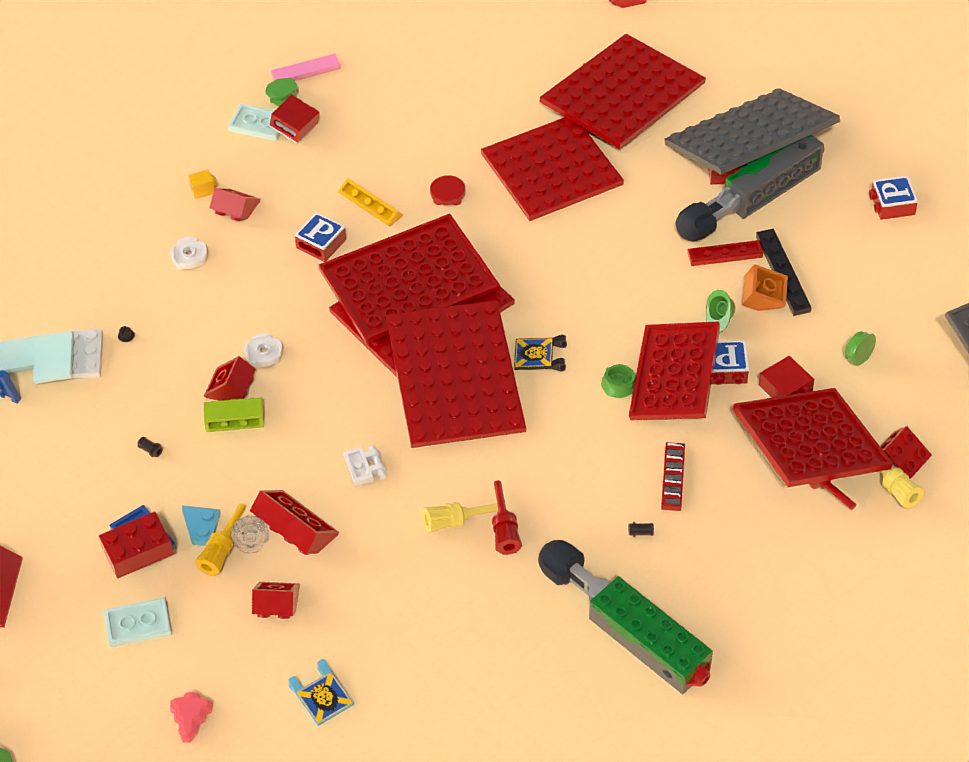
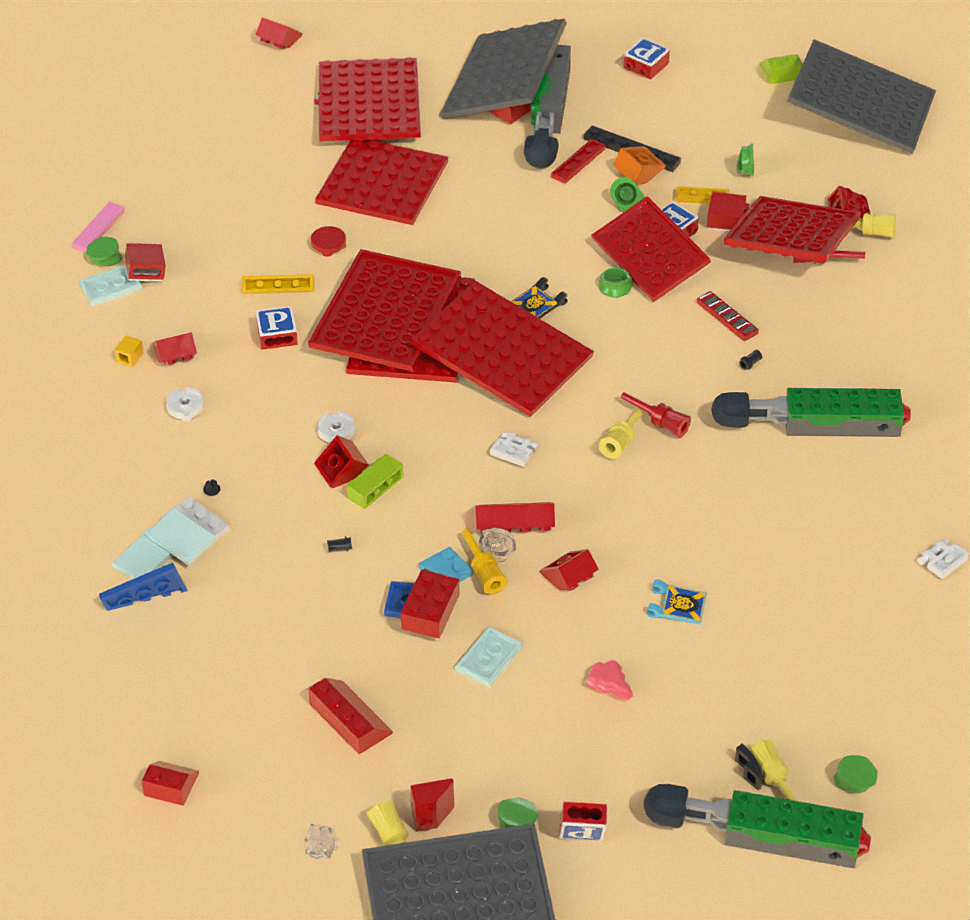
camera: 45 degrees left, 5 degrees down
none -> yellow tile [676,186,729,204]

